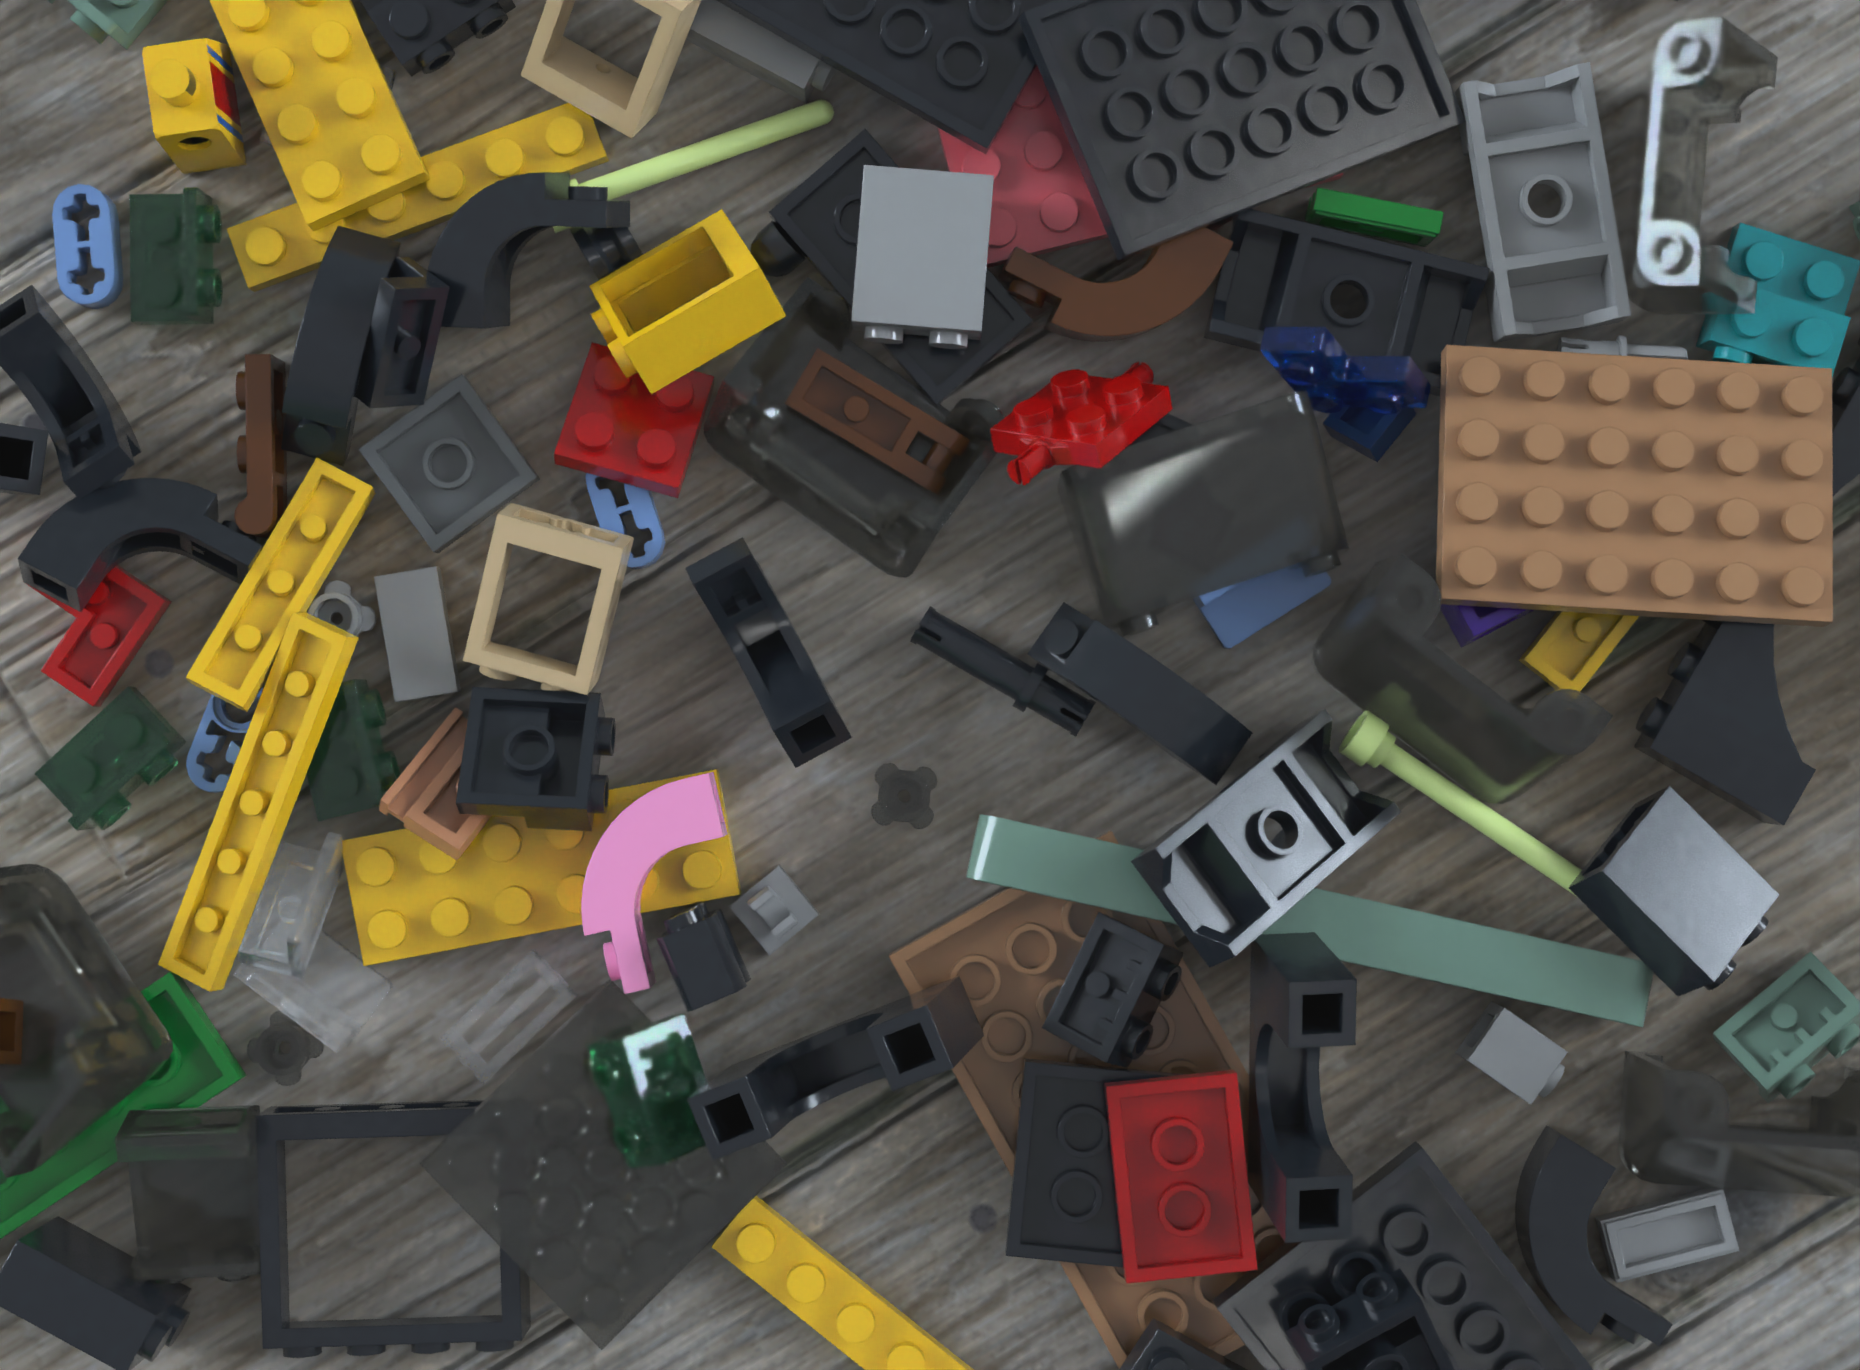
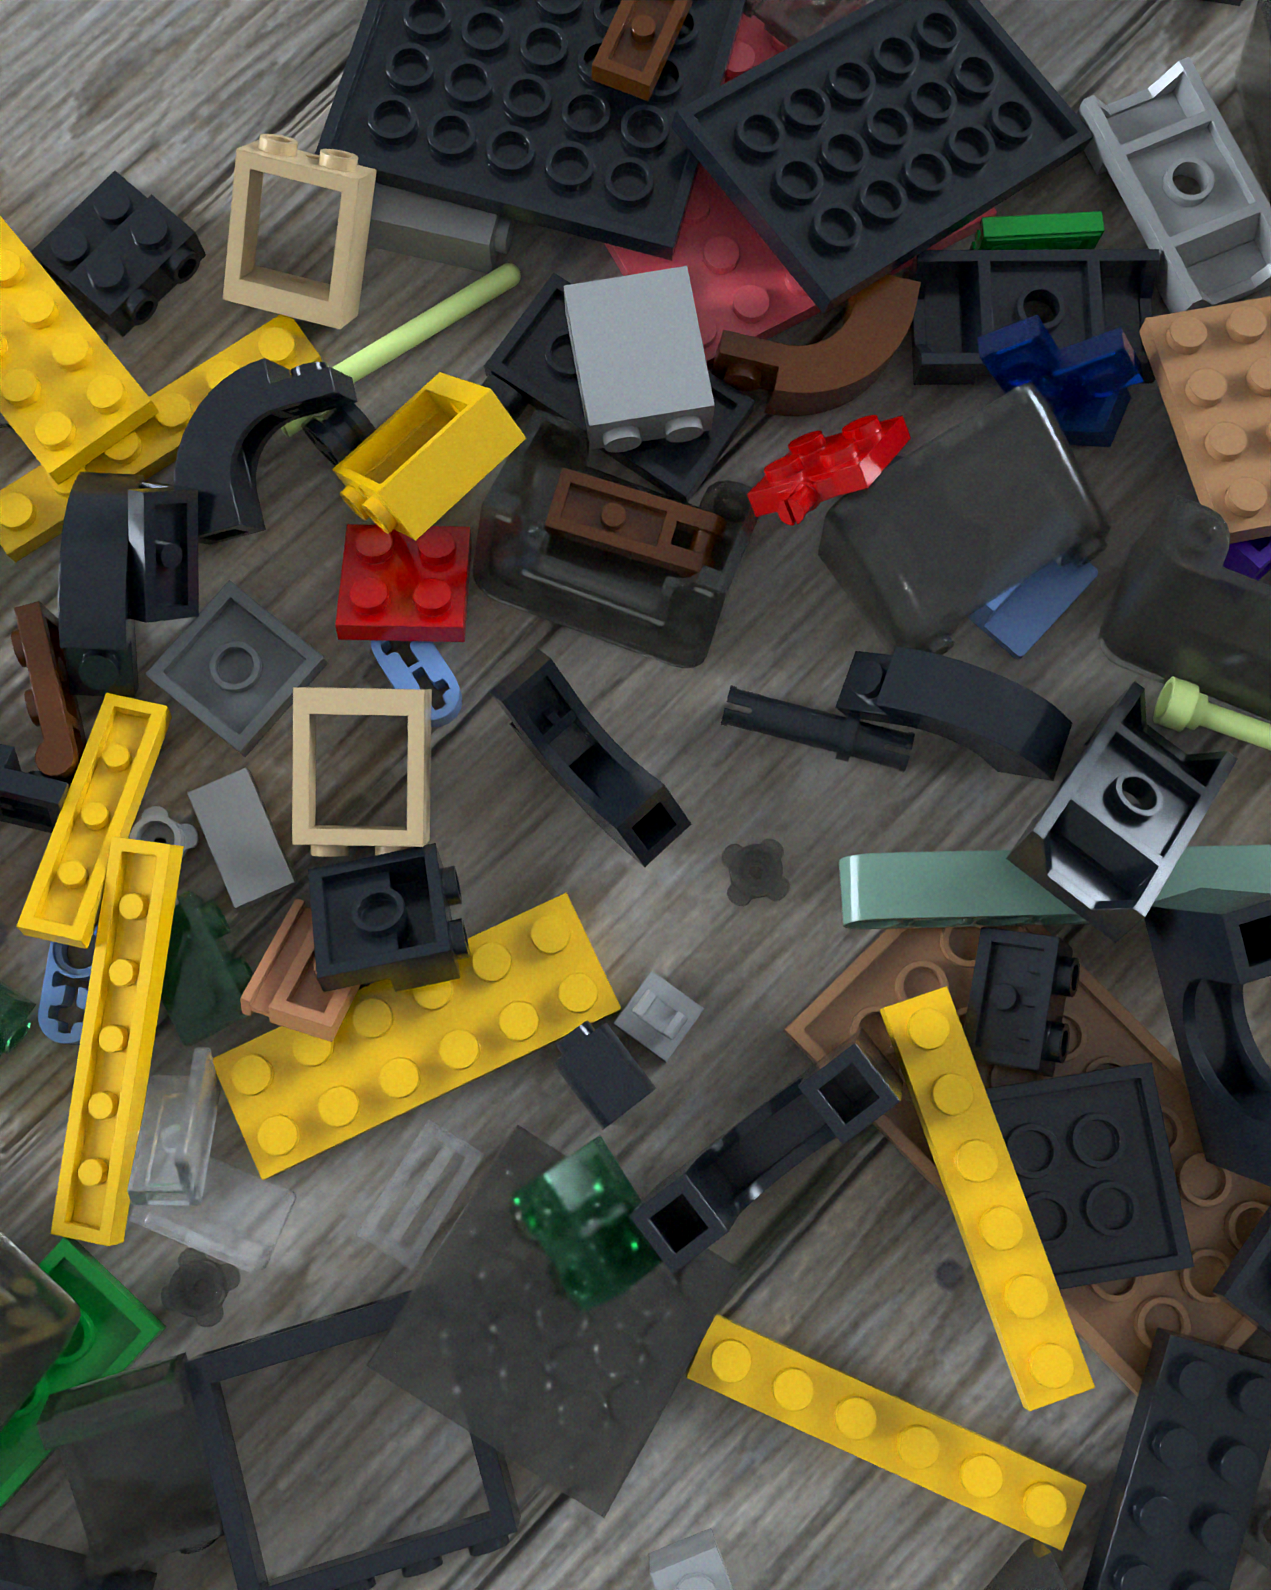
camera: 20 degrees left, 10 degrees down
bright pink arch [581,772,728,994] -> none
red plate [1104,1070,1258,1284] -> none
none -> yellow plate [880,986,1095,1411]

